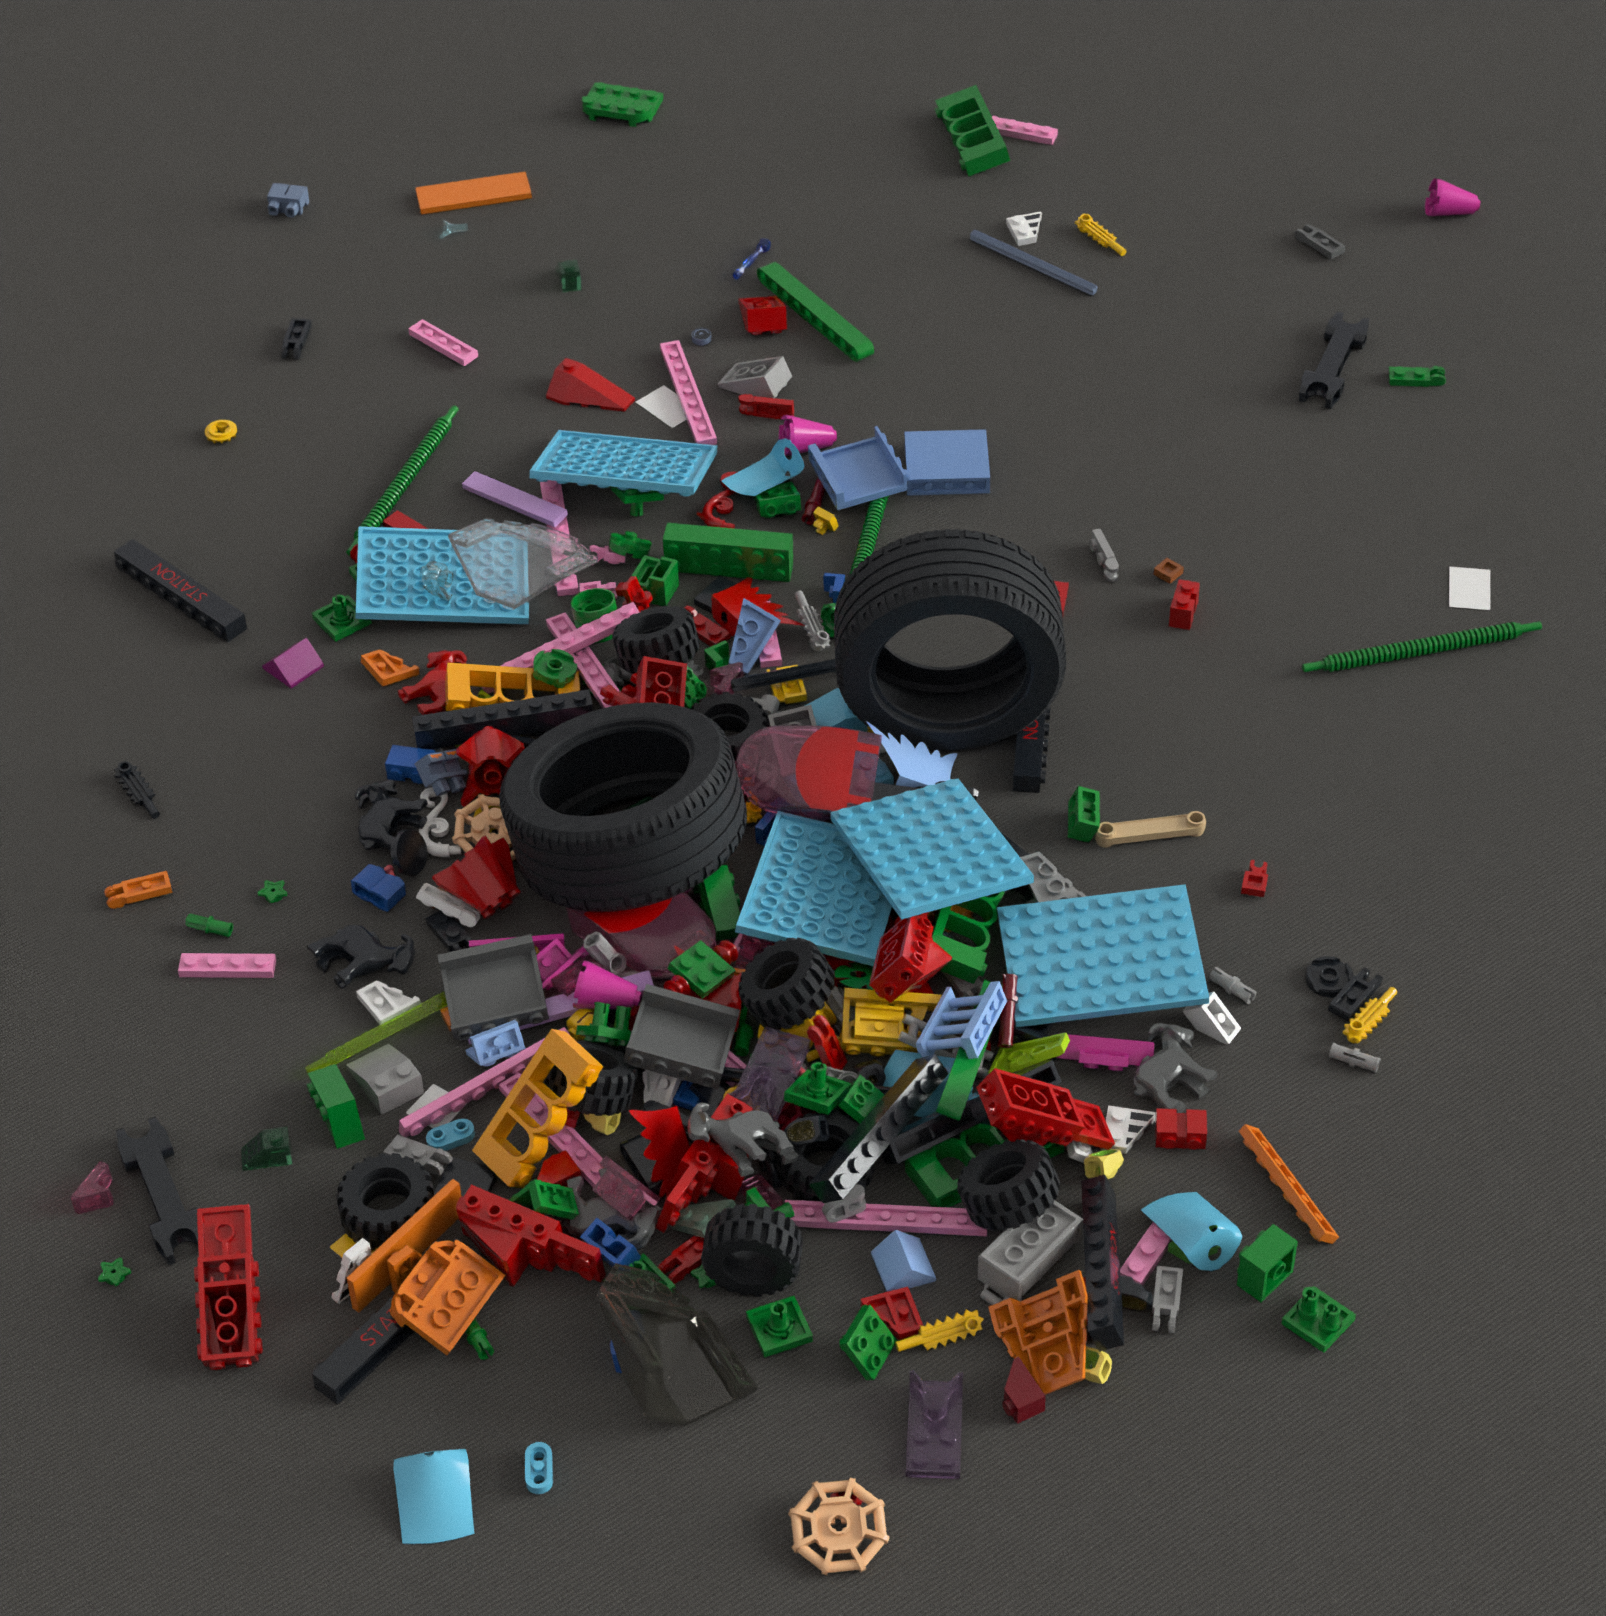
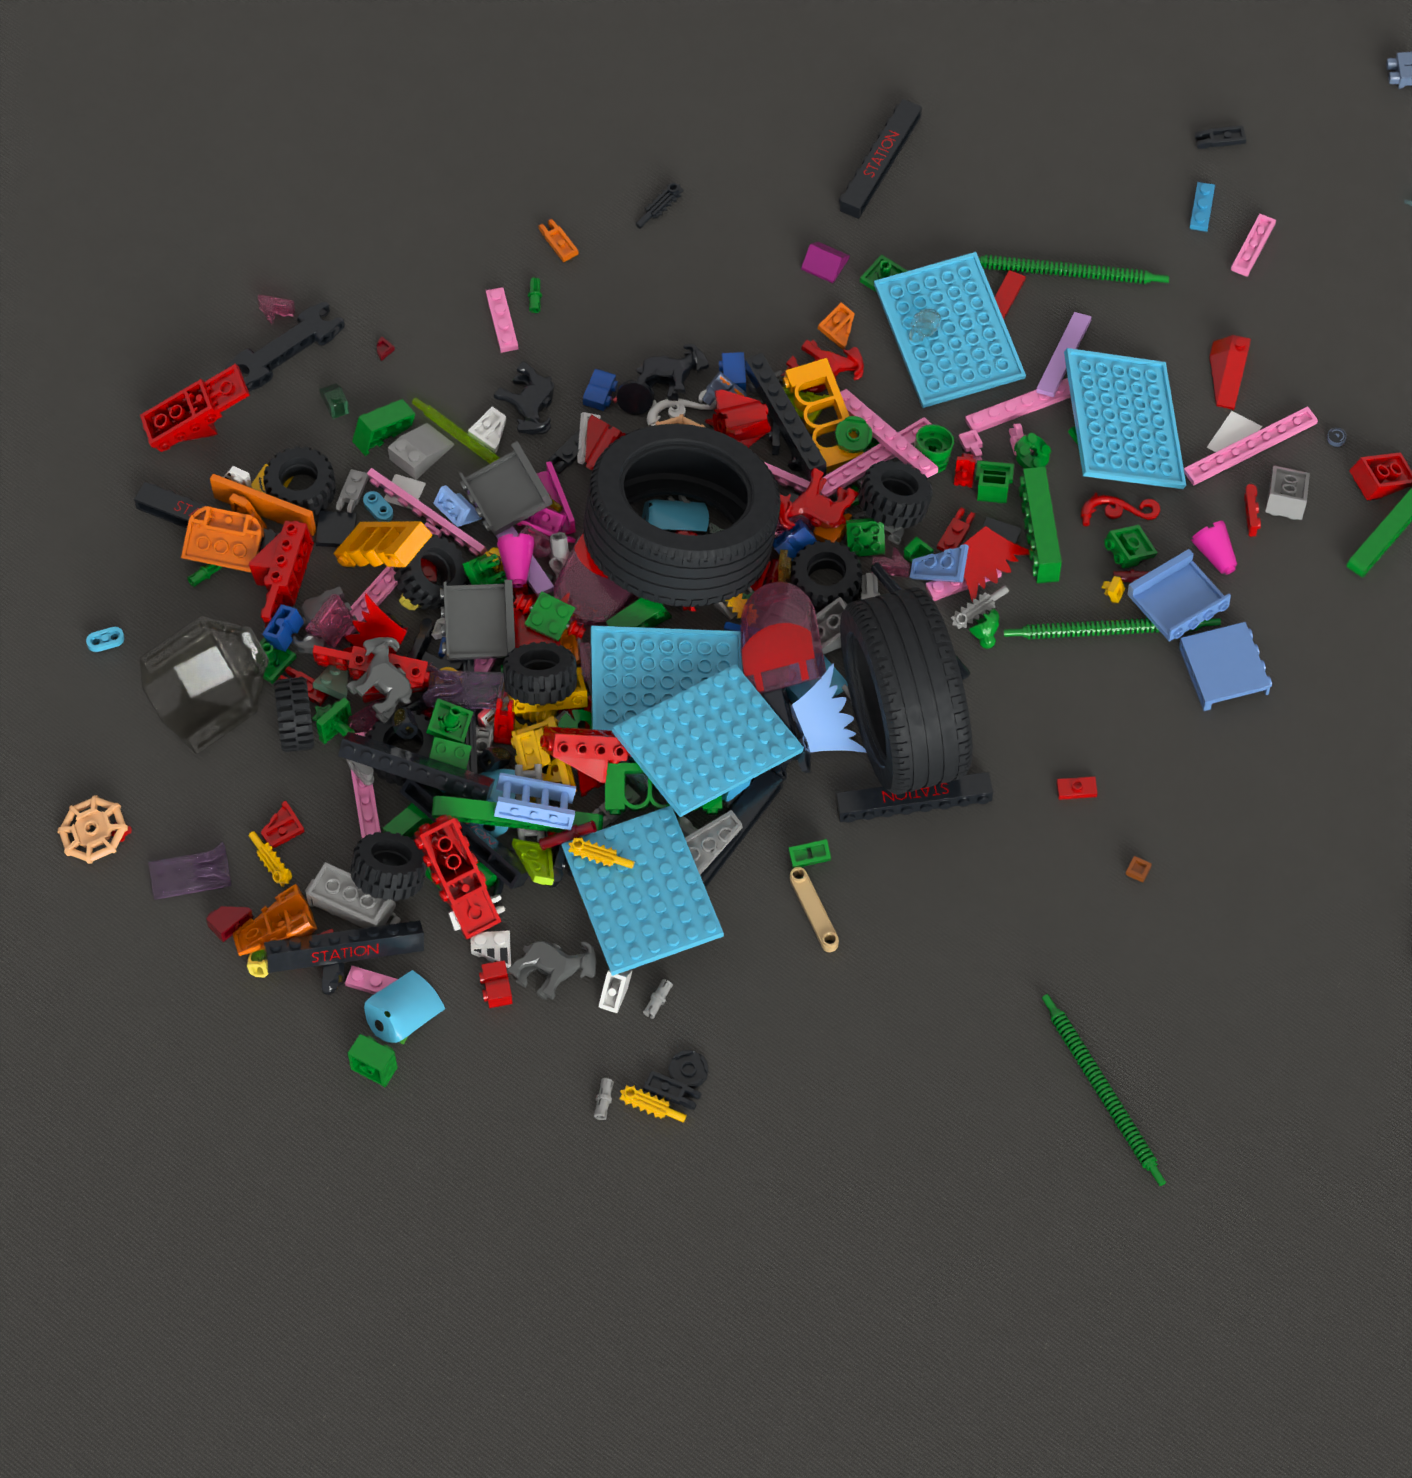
camera: 75 degrees right, 15 degrees up
green plate [98,1257,131,1286] -> none
yellow gear [205,420,238,444] -> none
green plate [258,880,288,903] -> none
medium azure piece [394,1449,474,1544] -> none
clear windscreen [448,518,598,610] -> none
green bracket [509,1179,579,1220] -> none
red slope [537,1150,581,1187] -> none
clear green slope [556,260,582,292] -> none
red slope [636,656,687,707] -> none
medium azure piece [721,438,805,496] -> none
green plate [746,1295,813,1358] -> none
blue bracket [823,573,845,603] -> none
green plate [839,1305,897,1380] -> none
light blue slope [871,1230,936,1292] -> none
dark pink bracket [1056,1033,1154,1071] -> none
light yellow rock [1084,1149,1124,1179] -> none
light grey hinge [1089,529,1119,583] -> none
light grey hinge [1152,1266,1183,1333] -> none
red brick [1169,579,1200,630] -> none
orange plate [1239,1124,1339,1244] -> none
red plate [1241,860,1268,897] -> none
green plate [1281,1286,1356,1353] -> none
white sticker [1449,567,1490,610] -> none
none -> dark red tile [377,336,395,361]
none -> yellow piece [568,838,635,869]
none -> dark azure plate [1190,182,1215,232]

